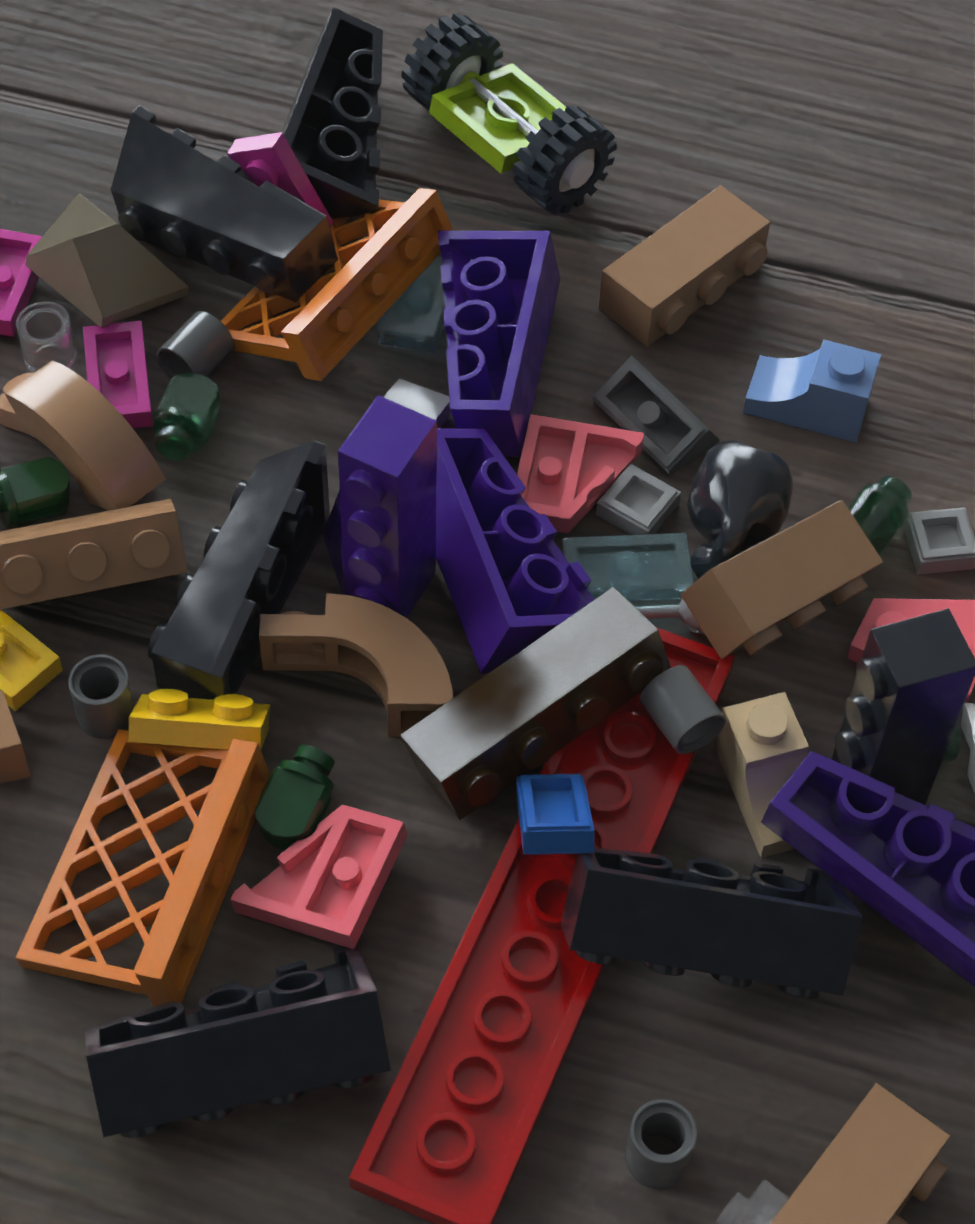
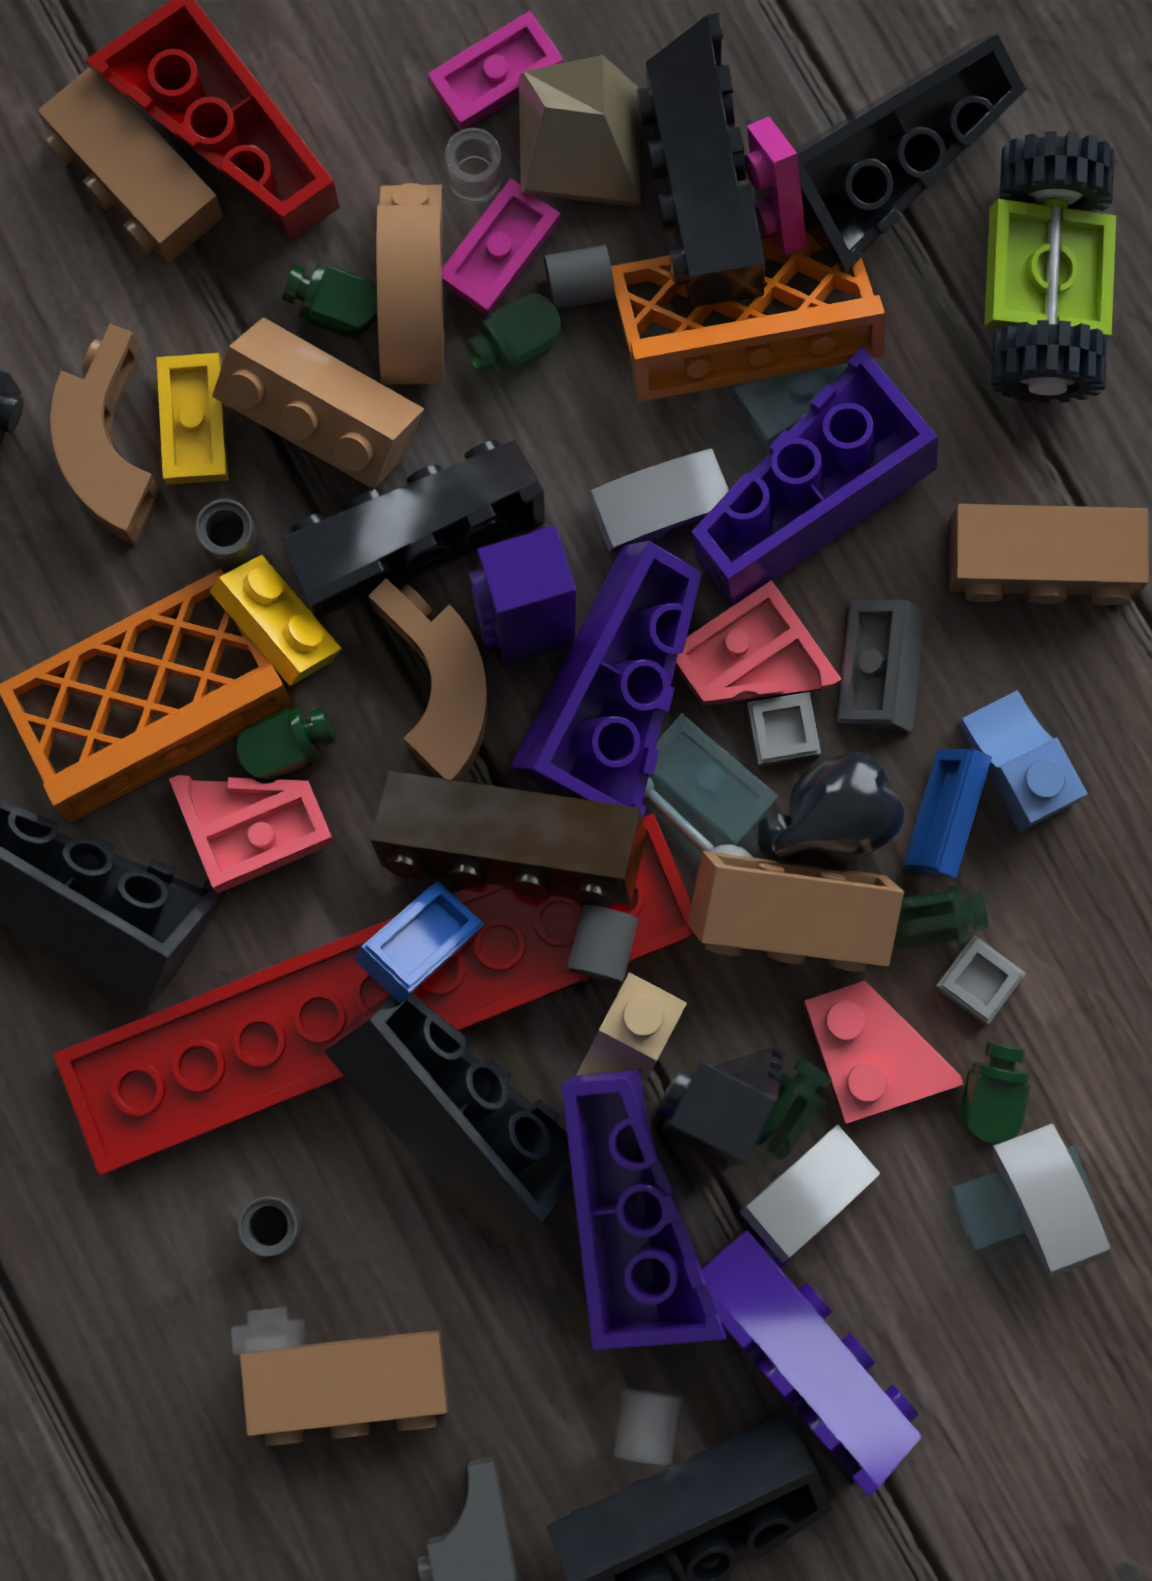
camera: 45 degrees right, 25 degrees up
none -> blue tile [903,749,992,878]

